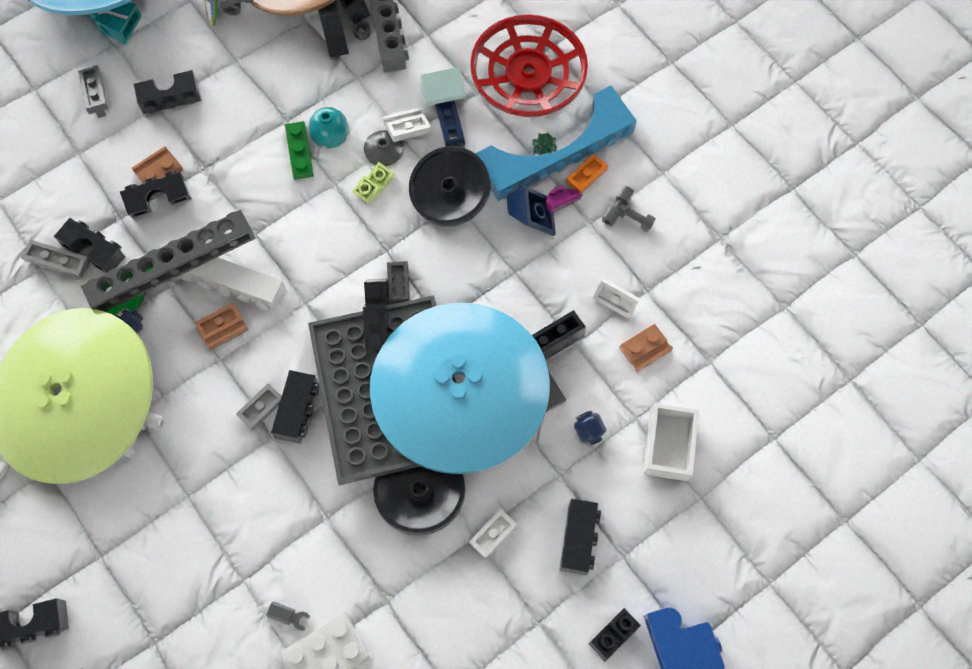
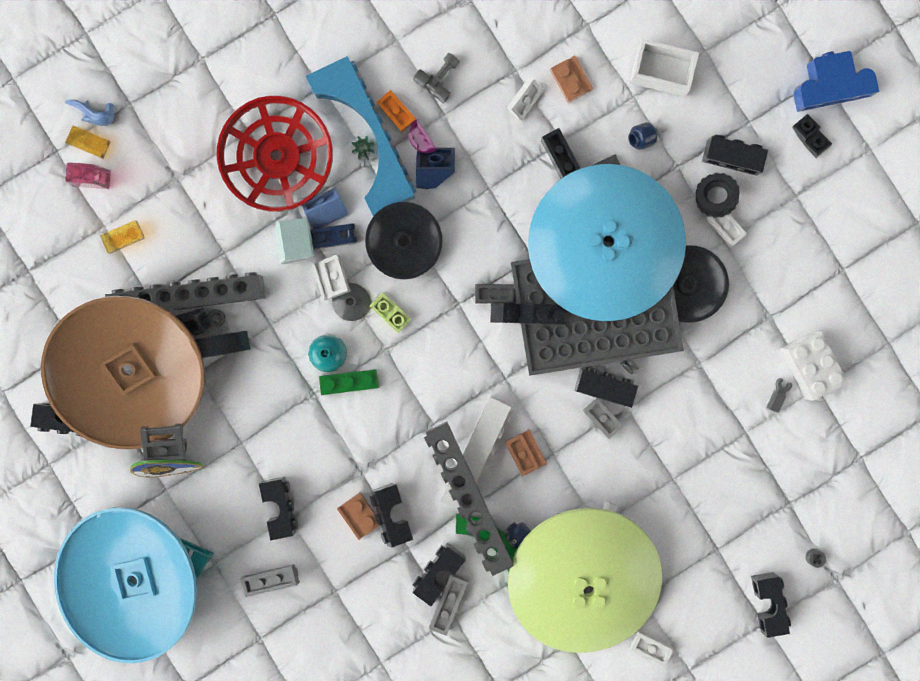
camera: 85 degrees left, 20 degrees up
none -> medium blue panel [302,187,348,229]
none -> dark grey bush [620,359,639,375]
none -> black tyre [695,173,740,218]

